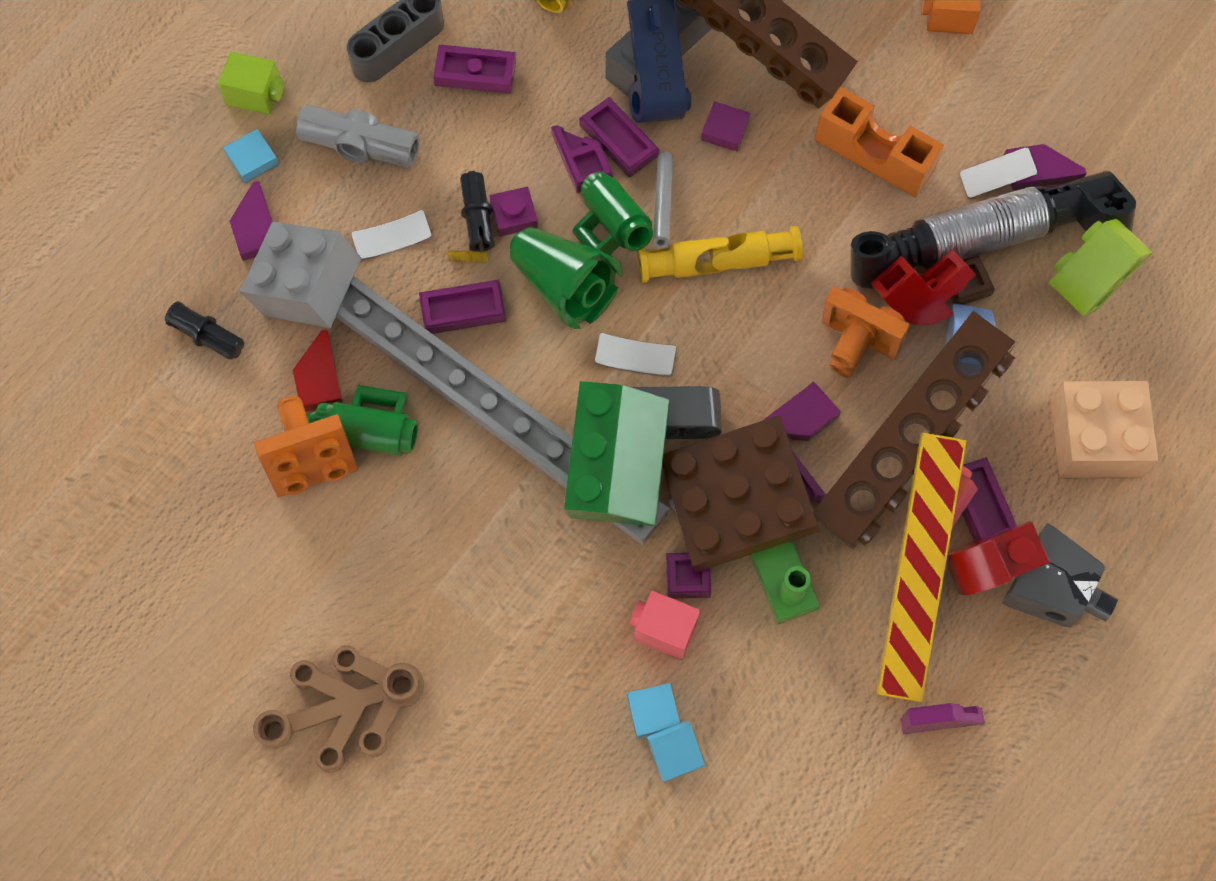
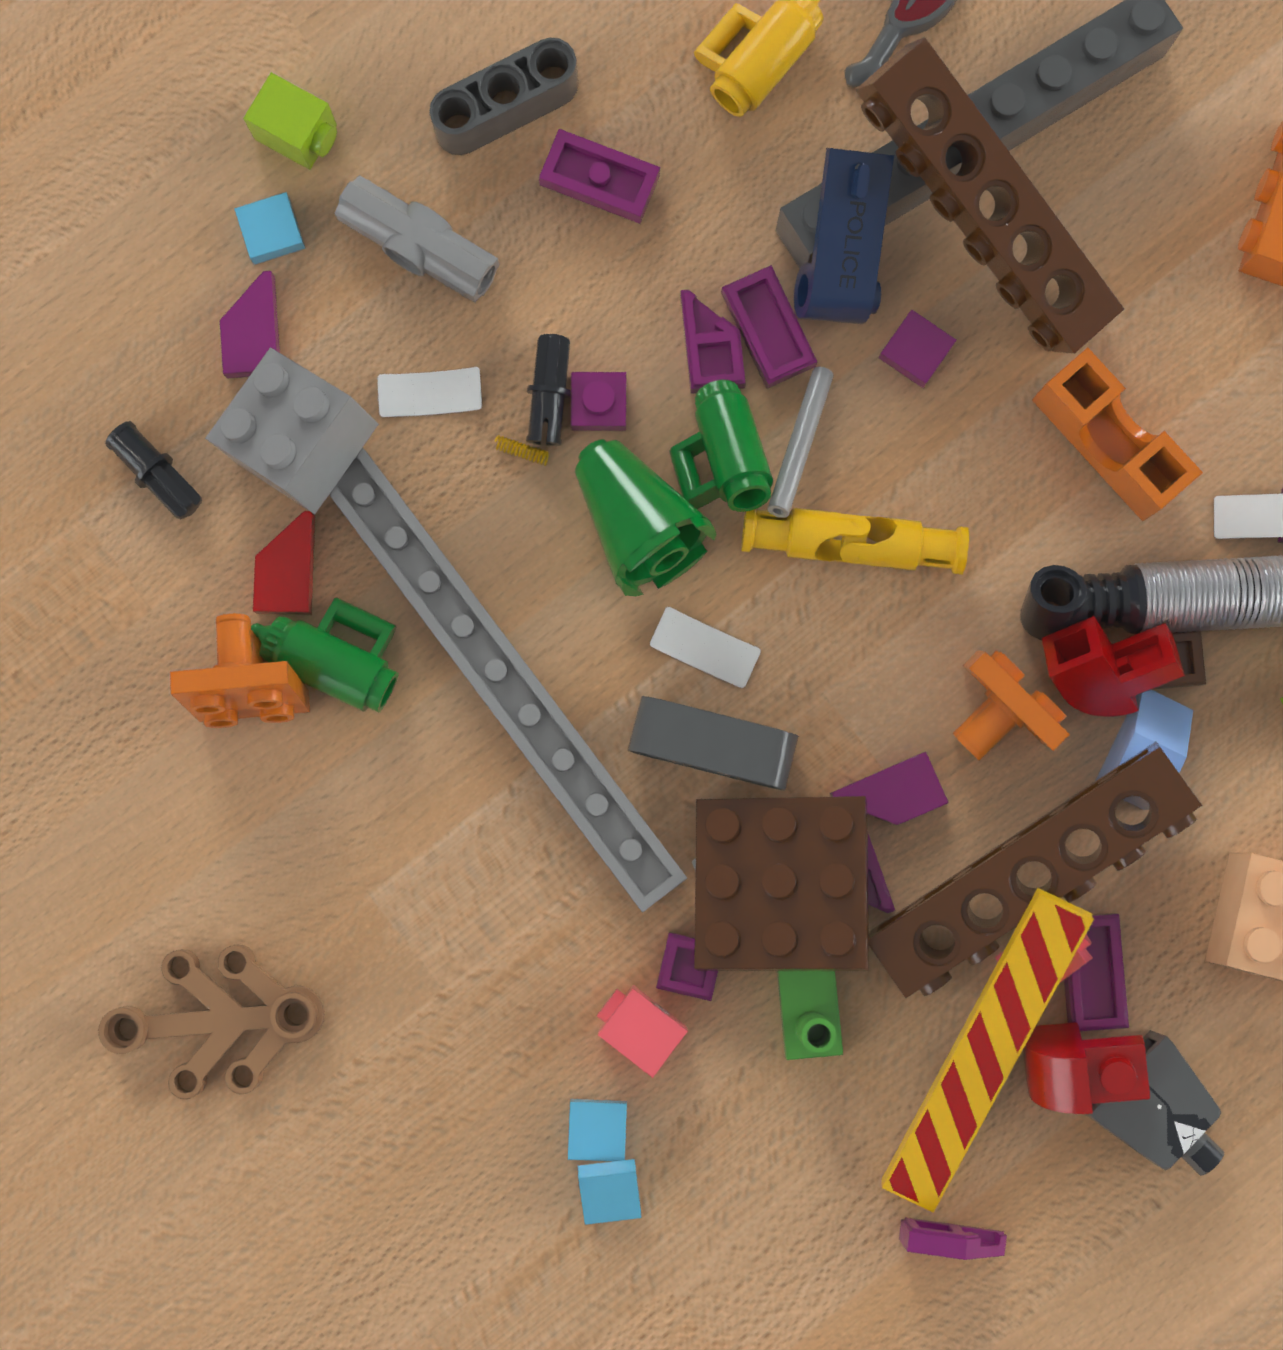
camera: 15 degrees right, 15 degrees up
magenta tile [419,279,506,334] -> none
green slope [564,381,669,527] -> none

